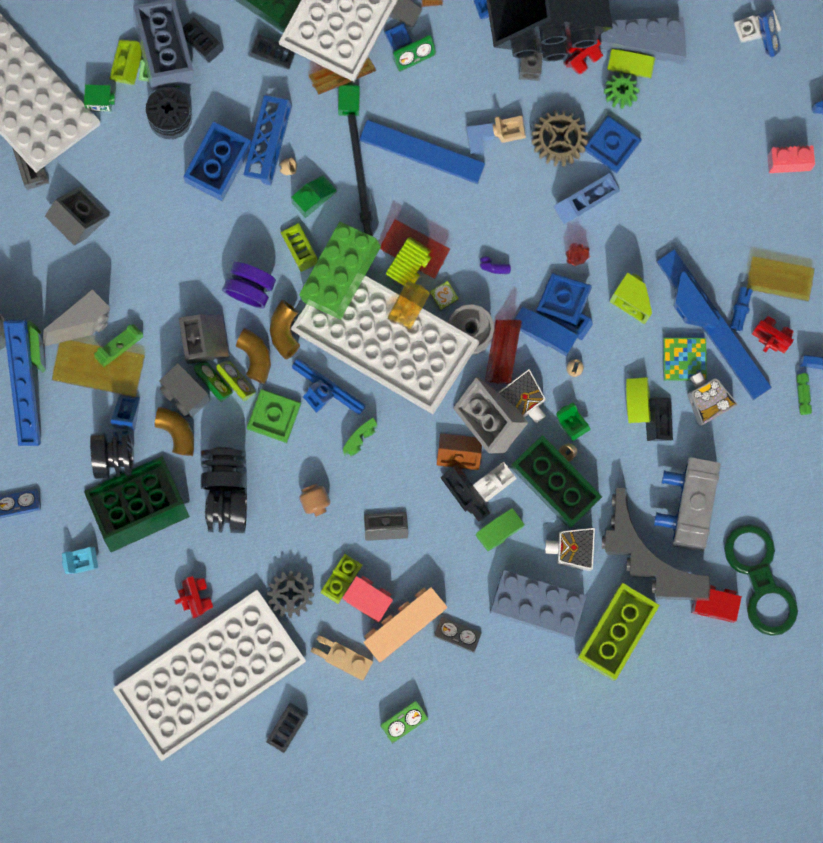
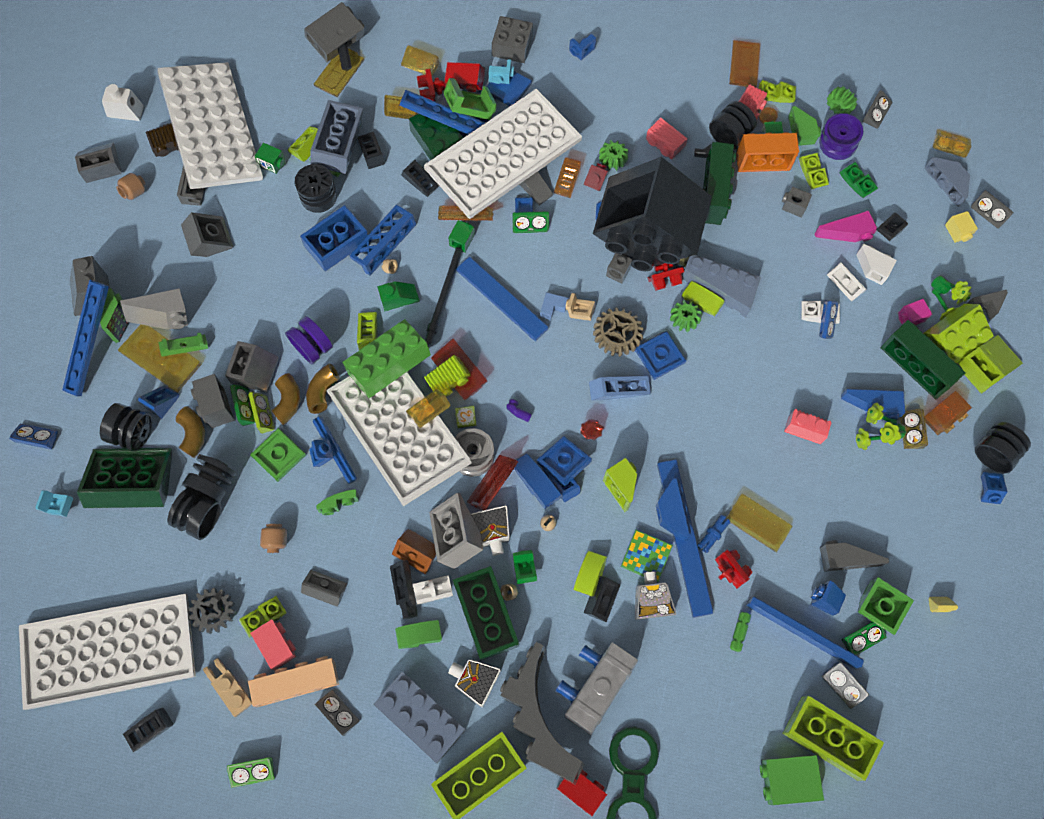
camera: 30 degrees right, 10 degrees down
red hips [174,576,213,618] -> none

